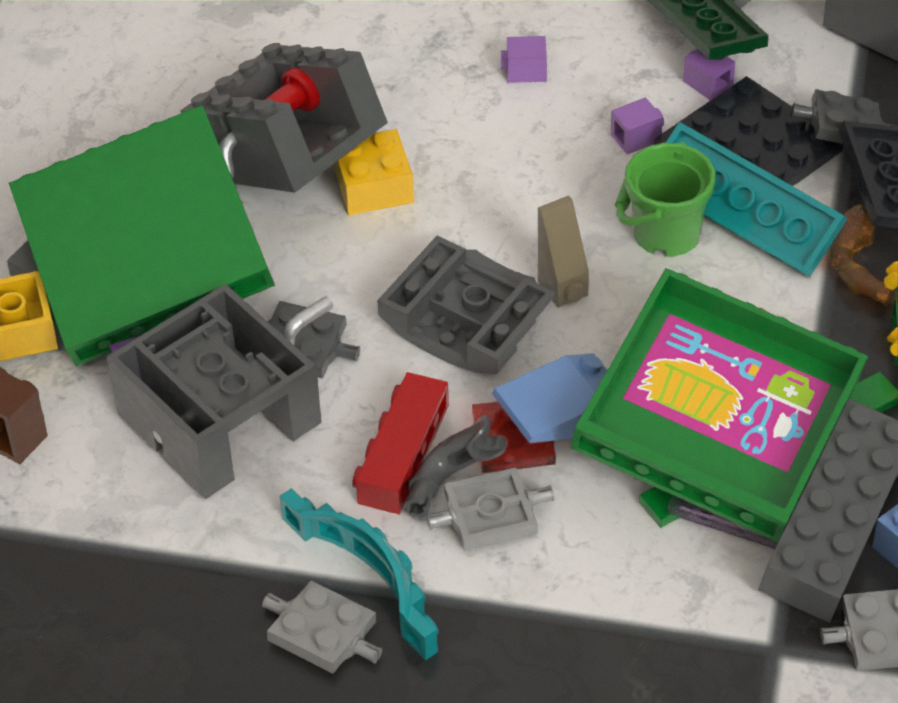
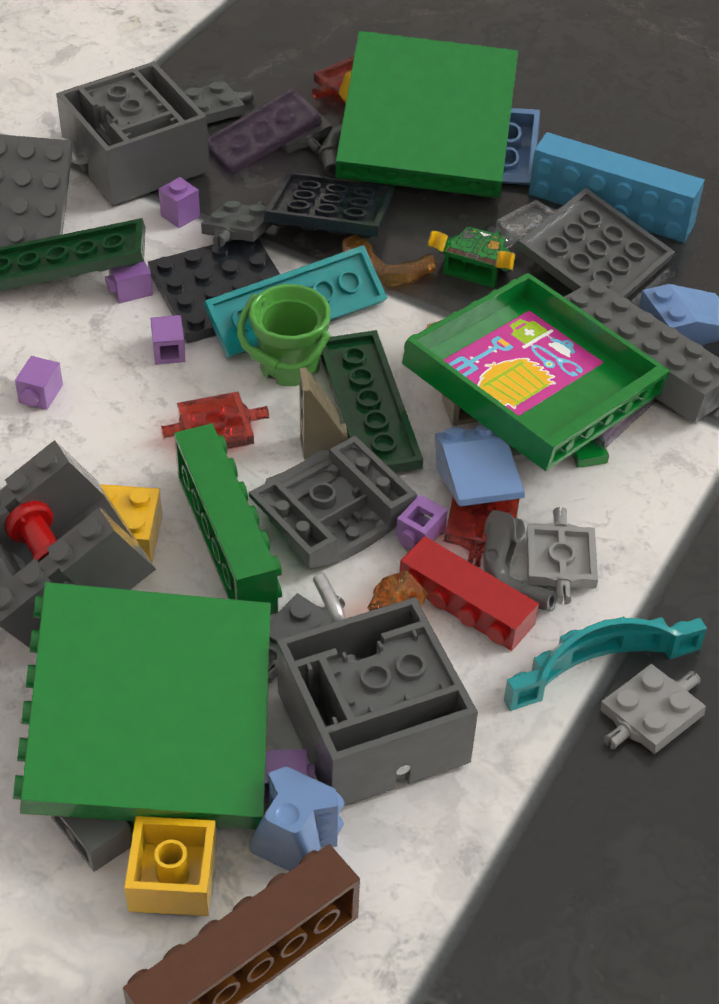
camera: 75 degrees left, 0 degrees up
none -> medium lavender brick [159,177,200,228]
none -> clear red plate [161,391,269,449]
none -> green brick [174,423,282,615]
none -> medium blue piece [249,766,345,871]
none -> dark green plate [321,330,423,473]
none -> clear orange brick [367,570,428,611]
none -> medium lavender brick [396,495,448,549]

